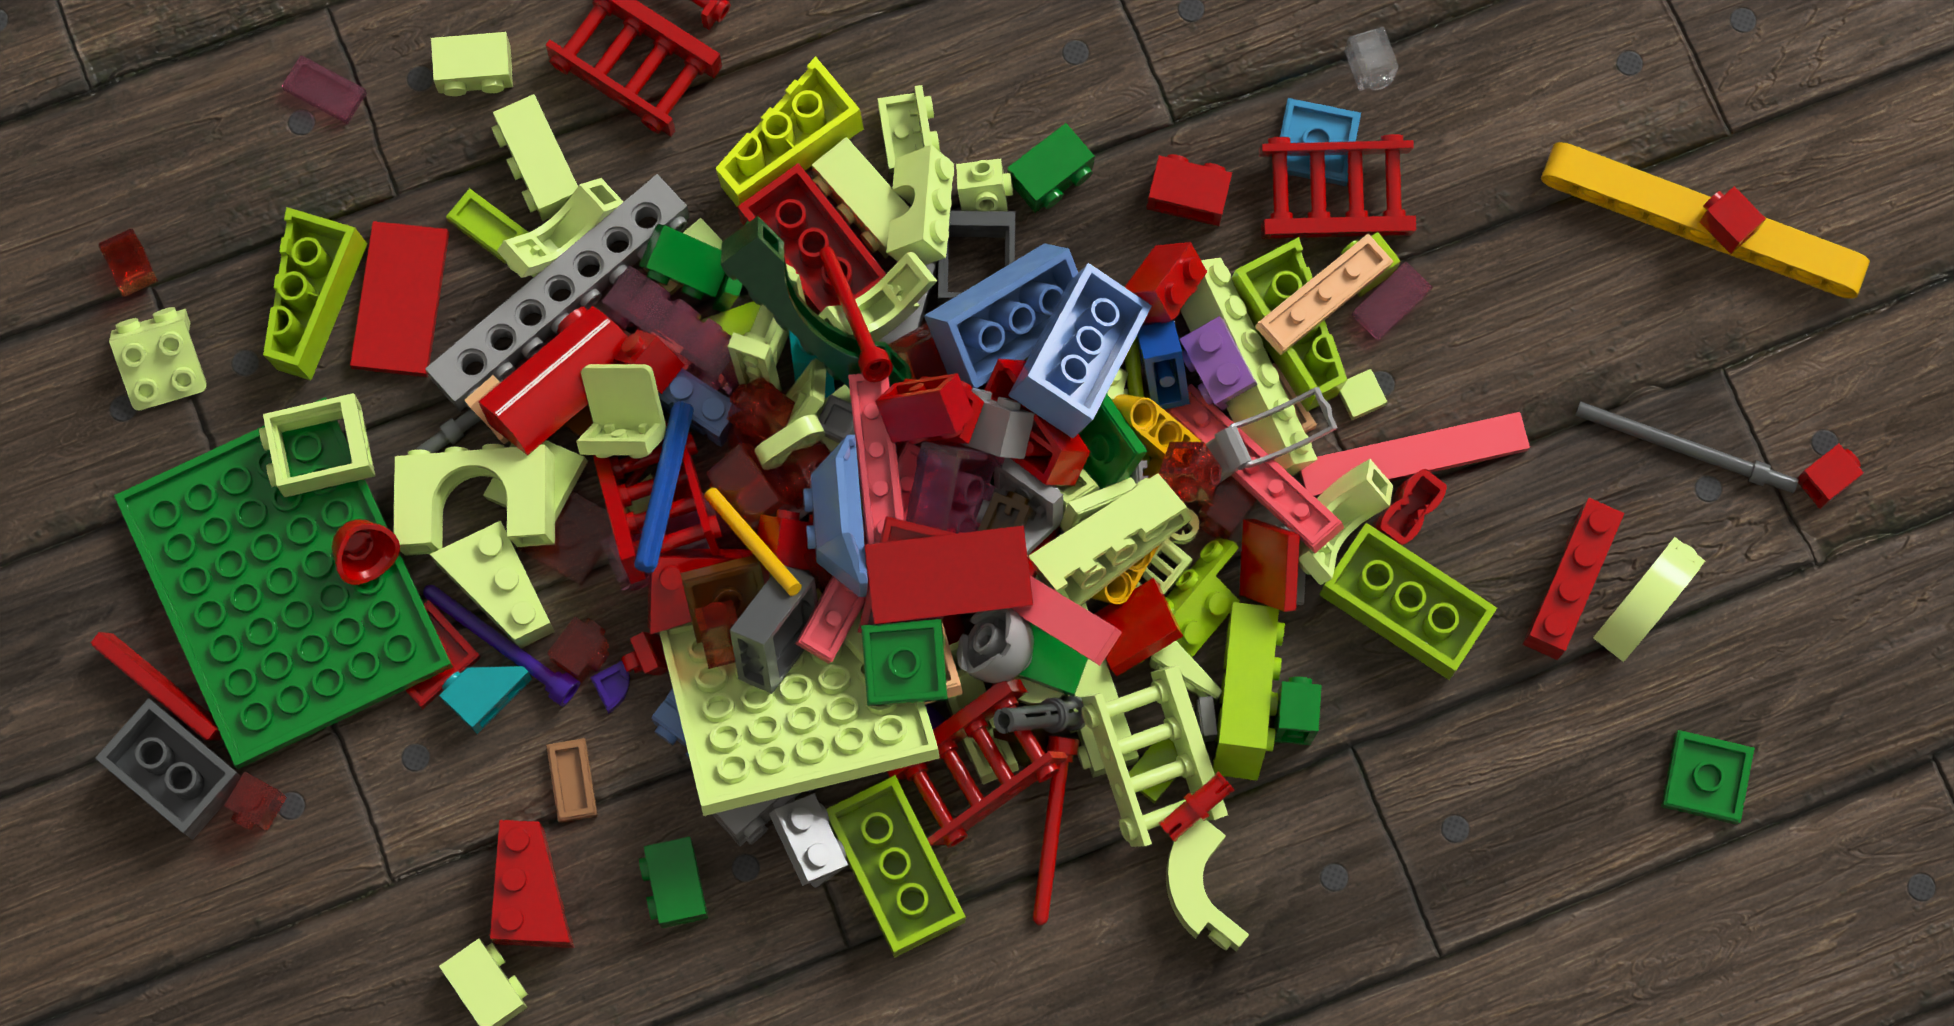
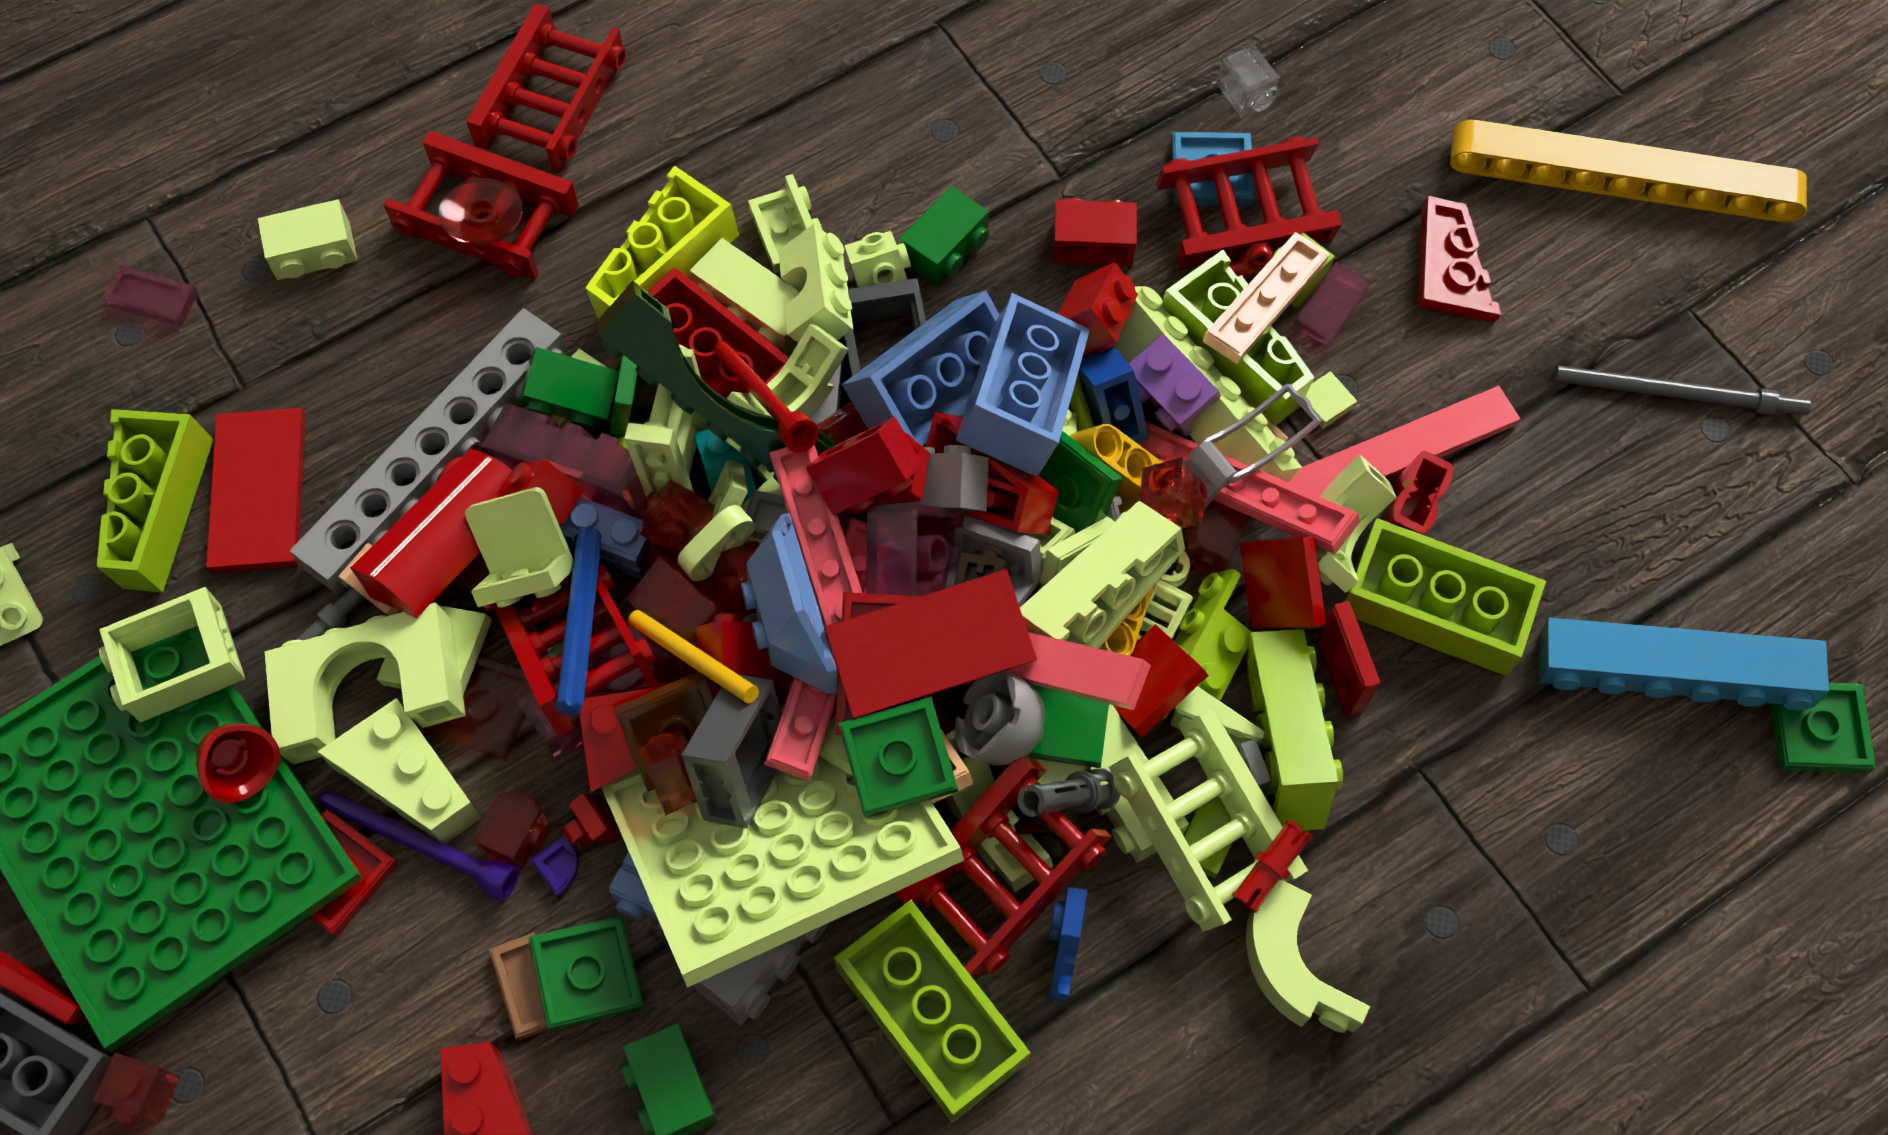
camera: 10 degrees left, 10 degrees down
teal slope [439,666,532,734] -> none
lime tile [446,188,529,264] -> none
yellowish green brick [491,94,578,221] -> none
yellowish green arch [497,178,623,278] -> none
light grey bracket [769,793,848,888] -> none
red piece [1033,735,1080,925] -> none
green brick [1273,677,1322,745] -> none
red arch [1522,498,1625,660] -> none
yellowish green arch [1593,537,1705,662] -> none
red brick [1699,186,1766,254] -> none
red brick [1797,444,1864,509] -> none
none -> clear red dish [439,178,523,245]
none -> green tile [528,916,644,1032]
none -> blue wing [1049,887,1087,1002]
none -> red arm [1229,243,1273,279]
none -> red tile [1317,601,1381,718]
none -> wing [1418,196,1502,323]
none -> dark azure brick [1539,617,1829,711]

